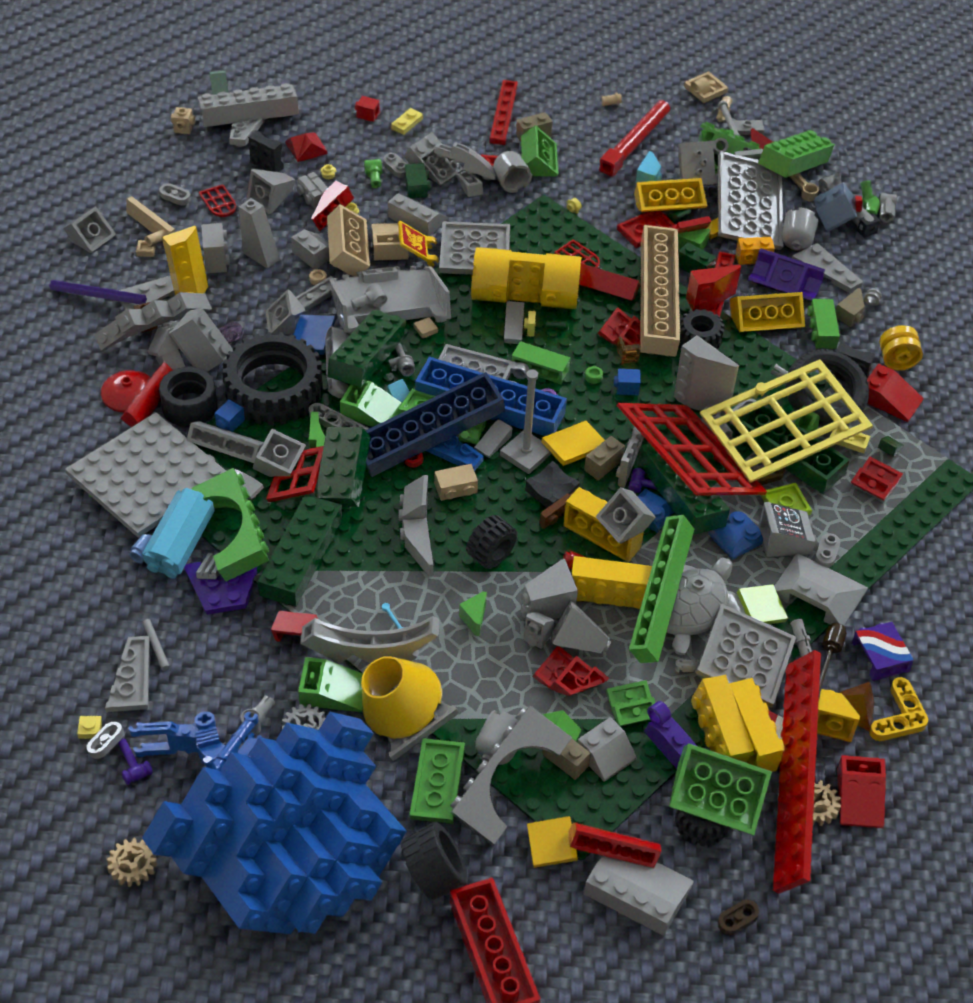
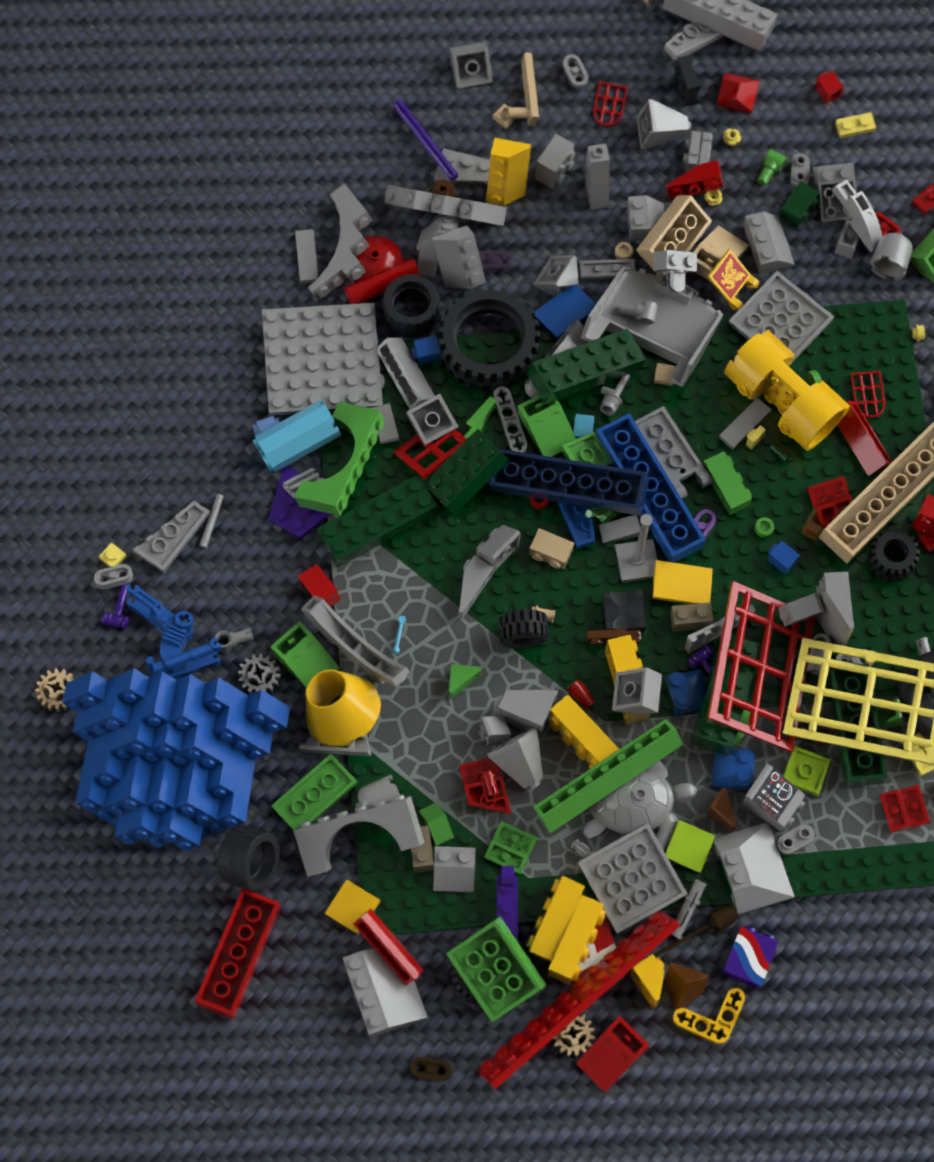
camera: 40 degrees right, 20 degrees up
none -> light grey tile [295,229,318,284]
none -> light grey arch [308,183,373,301]
none -> red pin [480,770,499,796]
none -> light grey brick [653,250,697,293]
none -> reddish brown slope [706,788,737,831]
none -> light grey slope [778,593,824,626]

